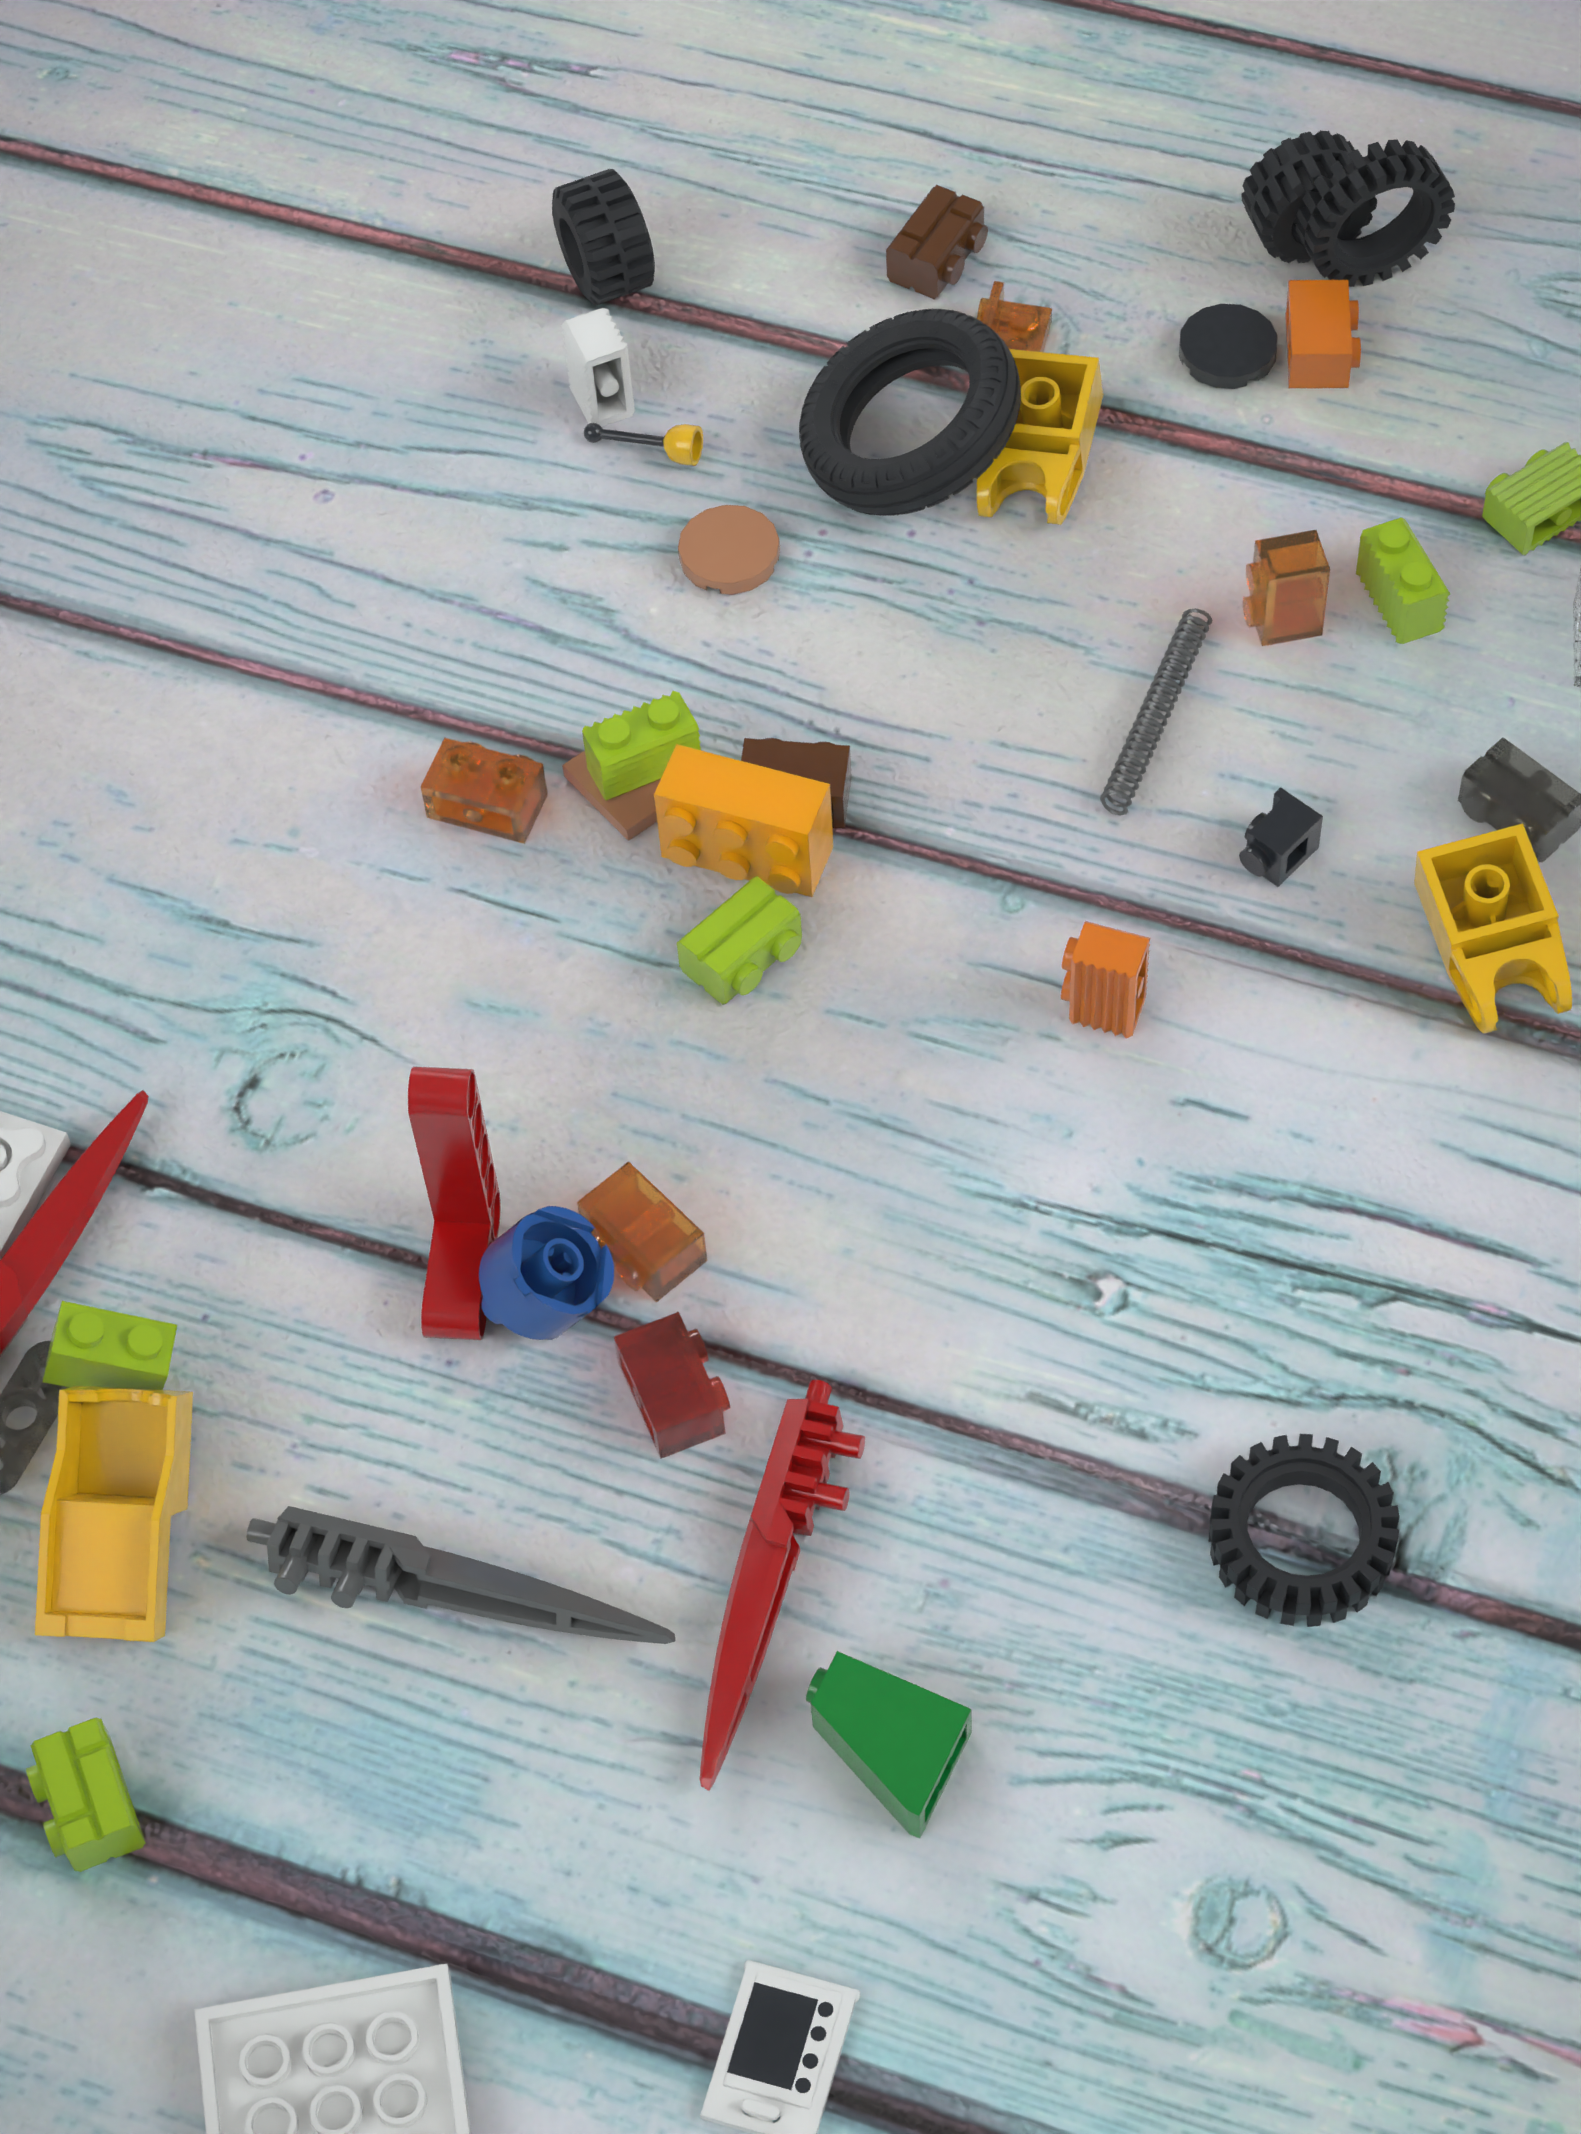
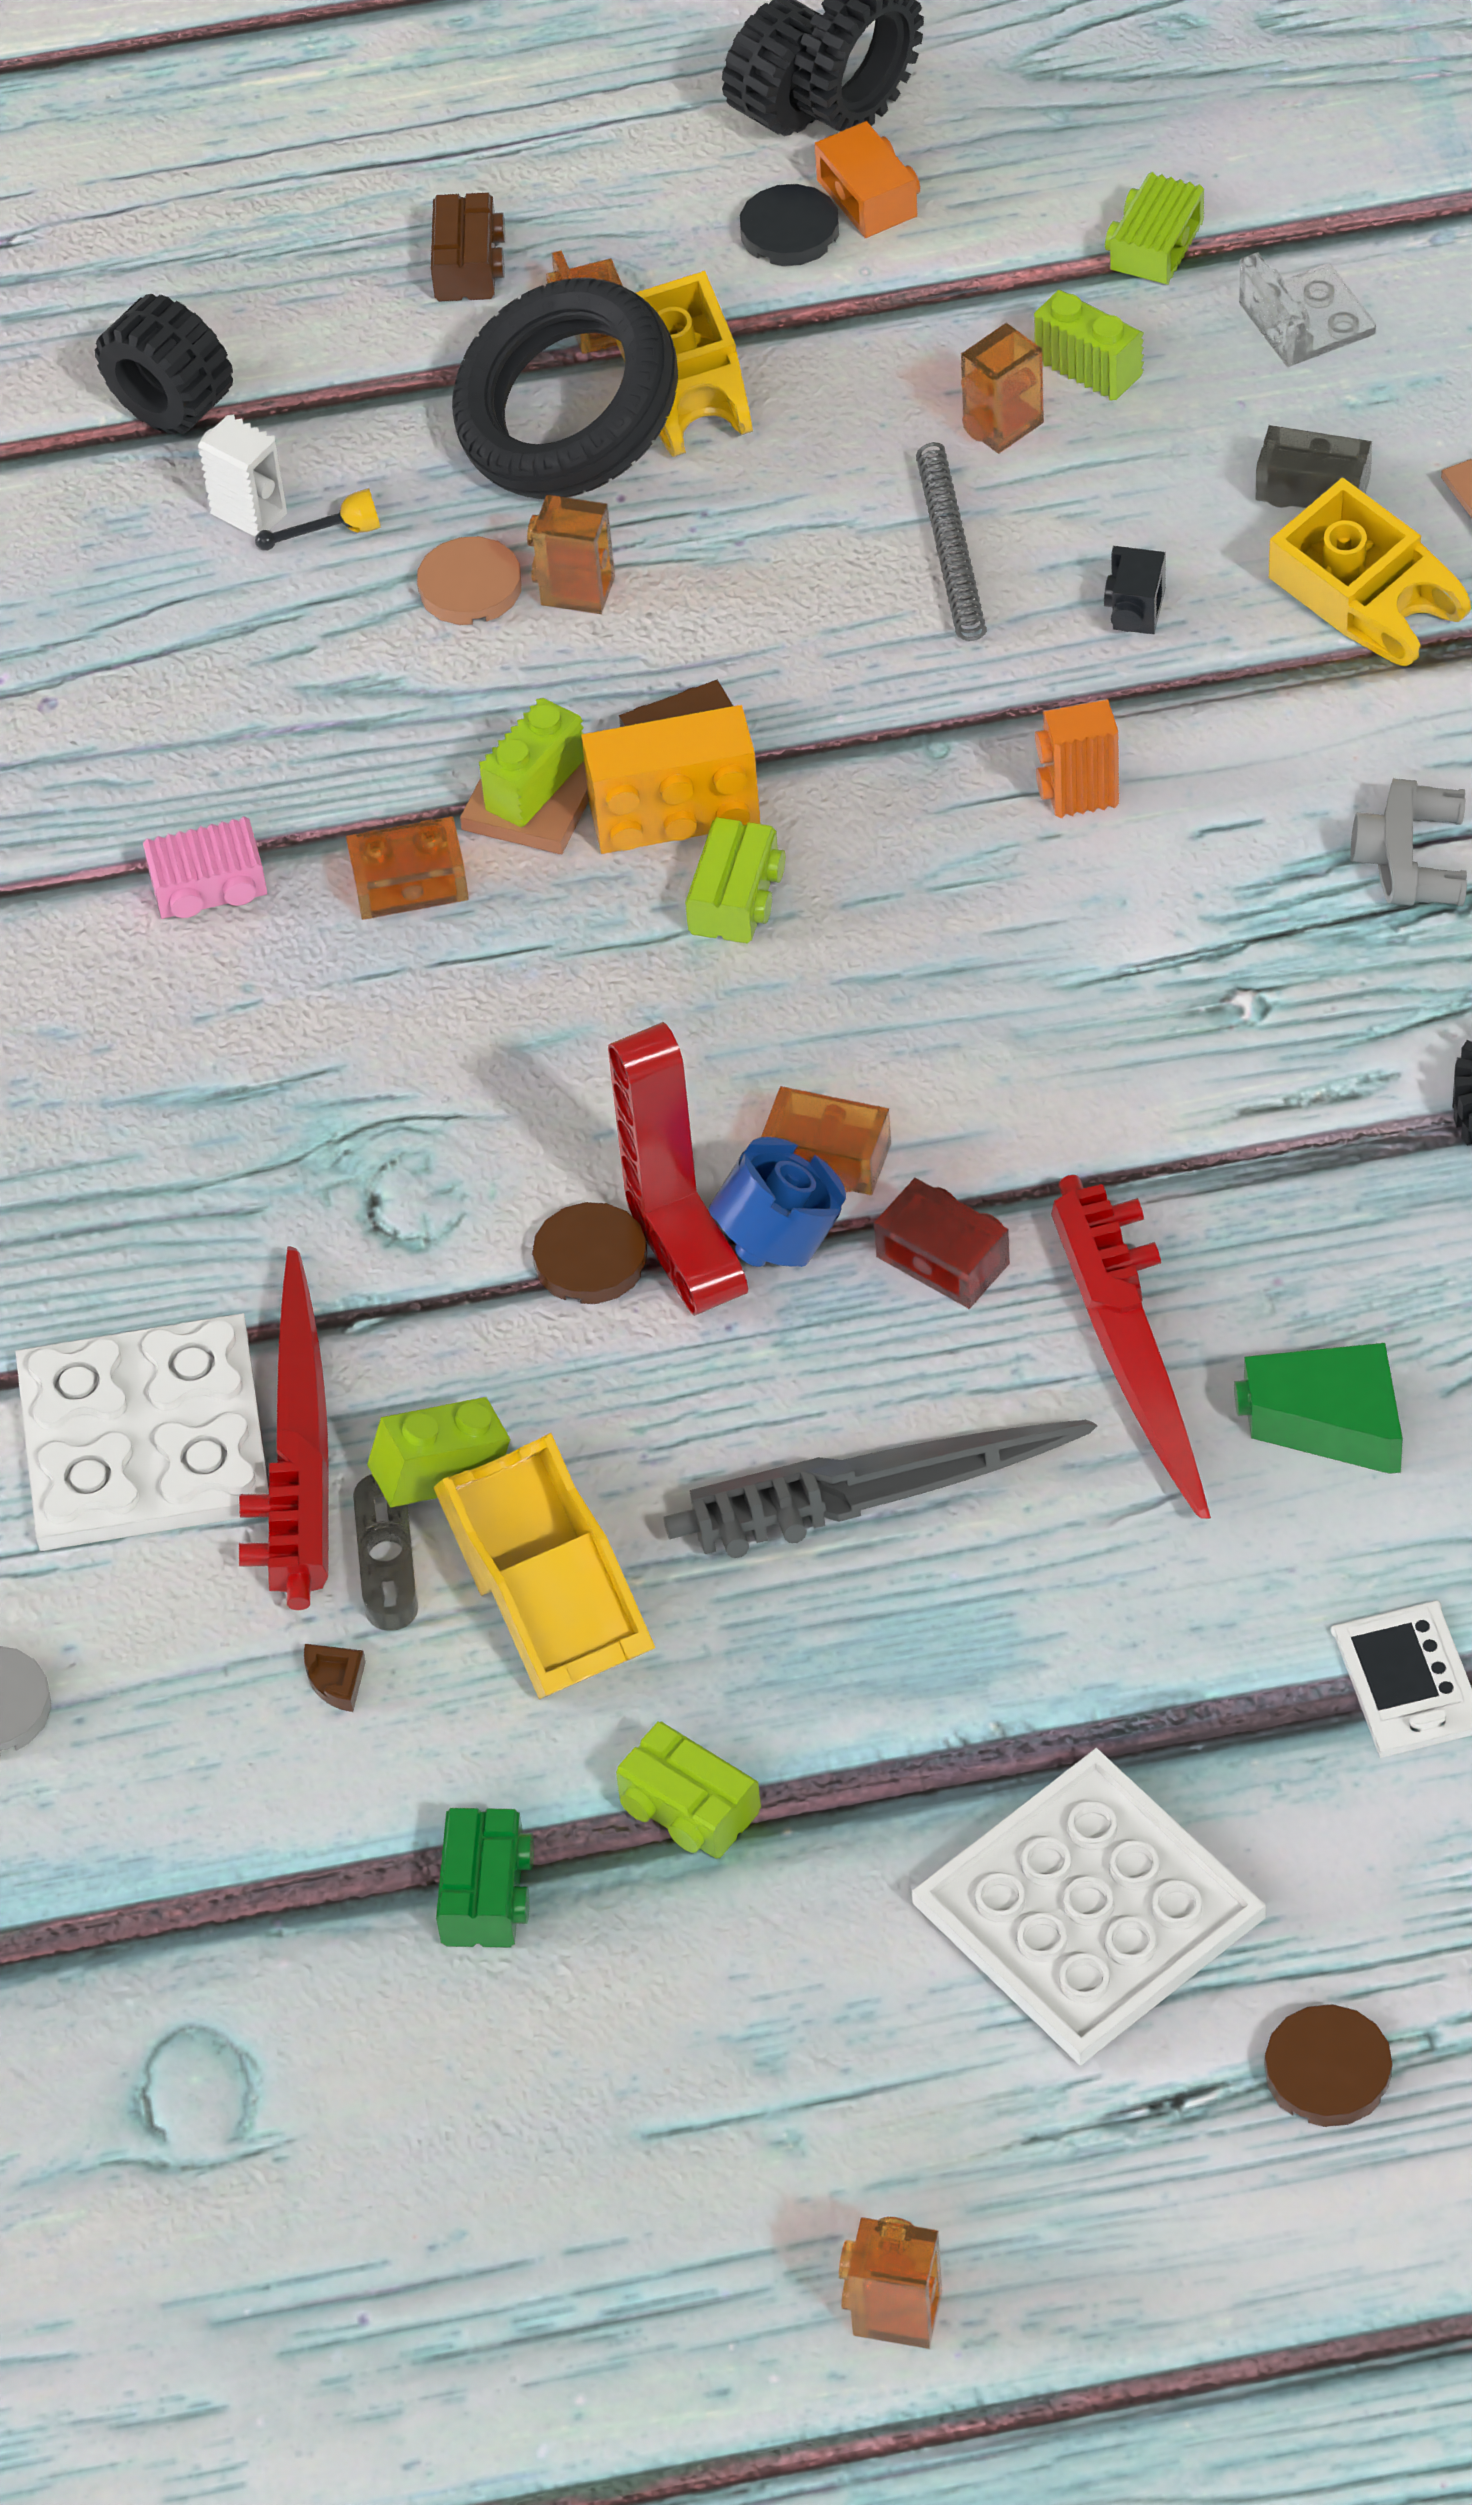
camera: 30 degrees left, 5 degrees down
none -> bright pink brick [143,816,267,919]
none -> clear orange brick [527,495,615,614]
none -> reddish brown tile [532,1202,648,1304]
none -> light grey connector [1350,778,1467,906]

